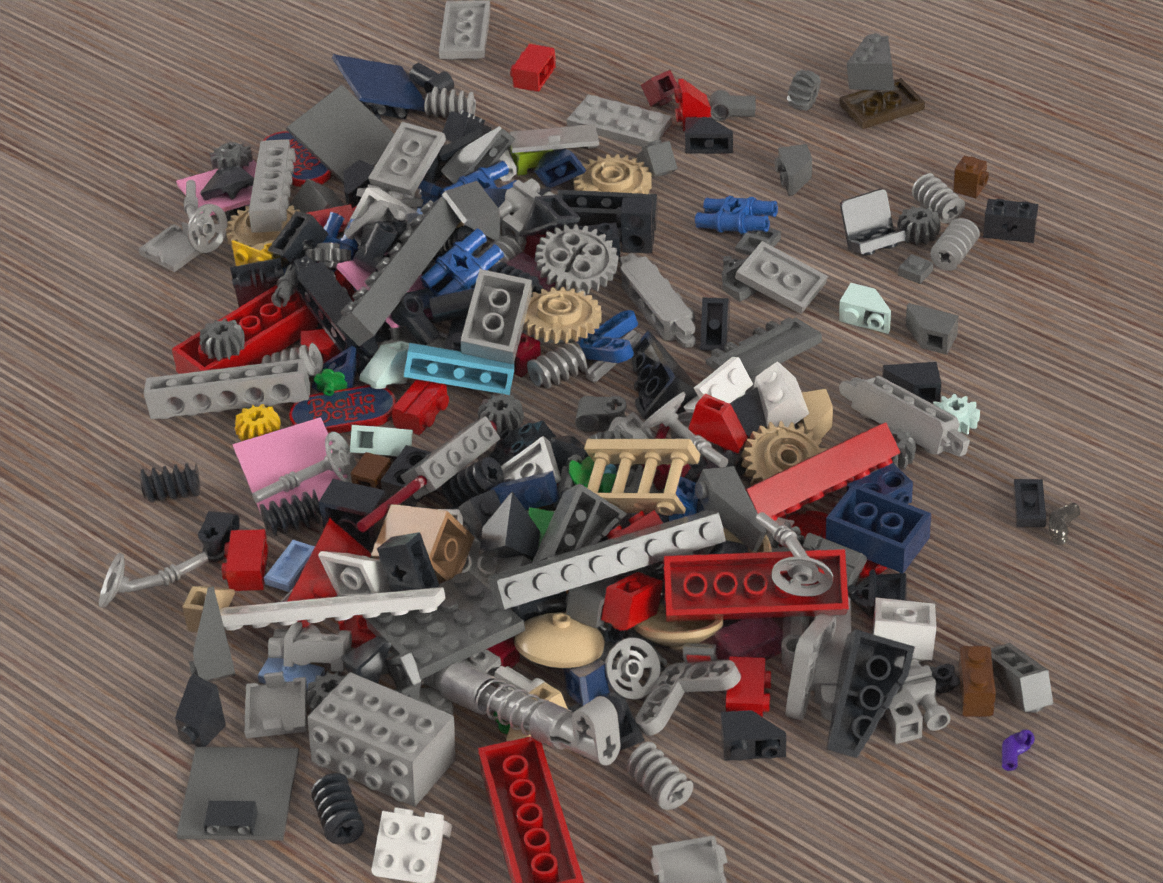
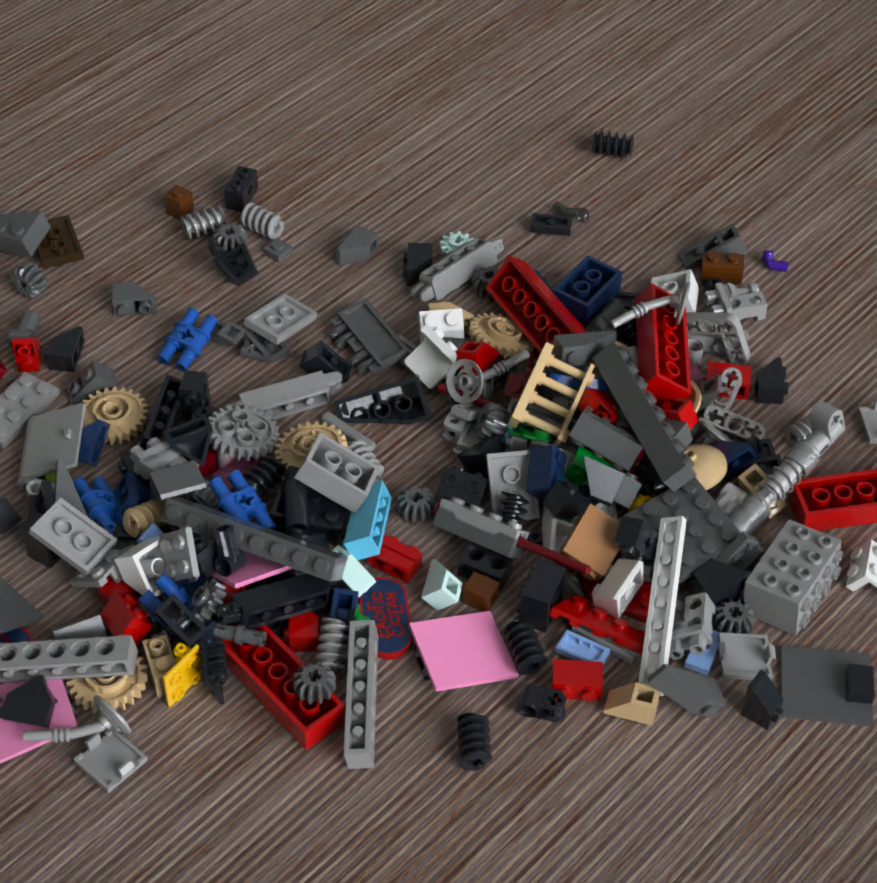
camera: 90 degrees left, 5 degrees up
light grey dish [99,552,209,608] -> none
yellow gear [235,404,281,441] -> none
light grey dish [252,432,356,503] -> none
black piece [311,773,364,845] -> none
black slope [343,159,377,208] -> none
dark grey piece [575,396,627,432] -> none
blue beam [577,310,638,363] -> none
black wedge [826,629,915,758] -> none
light aqua slope [839,283,891,334] -> none

